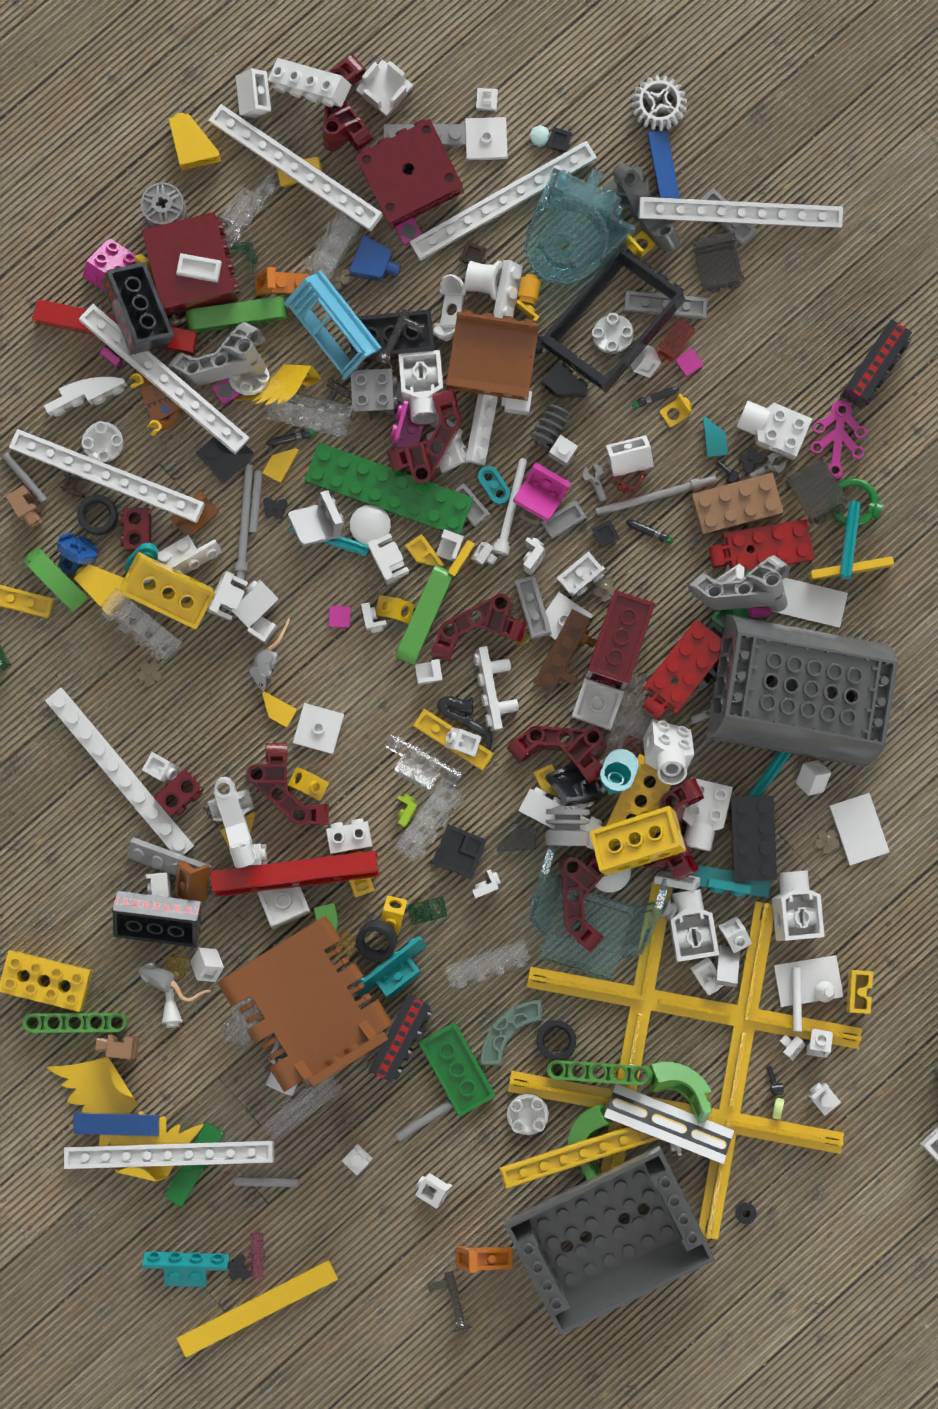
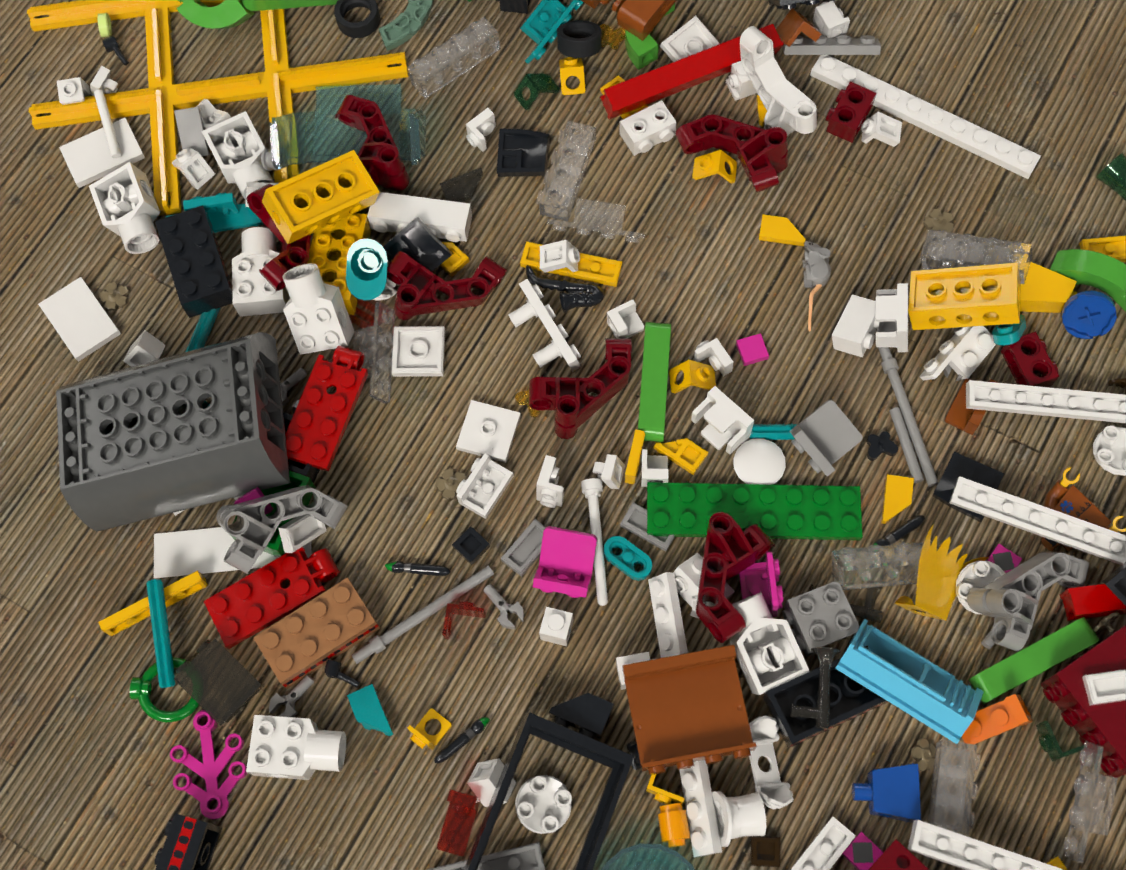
camera: 165 degrees right, 15 degrees down
black tyre [77,495,118,536] -> none
white panel [247,616,278,644] -> none
white plate [293,703,345,754] -> none
lime bracket [397,794,418,828] -> none
light grey tile [515,575,552,640] -> none
dark grey piece [530,404,572,451] -> none
reddish brown hinge [534,609,597,692] -> none
light grey wheel [545,806,590,846] -> none
dark red piece [585,590,655,691] -> none
white brick [606,435,654,477] -> none
dark pink tile [675,349,704,378] -> none
black piece [739,448,765,474] -> none
white bracket [808,1082,841,1116] -> none
white cone [814,981,835,1002] -> none
yellow brick [846,970,873,1014] -> none

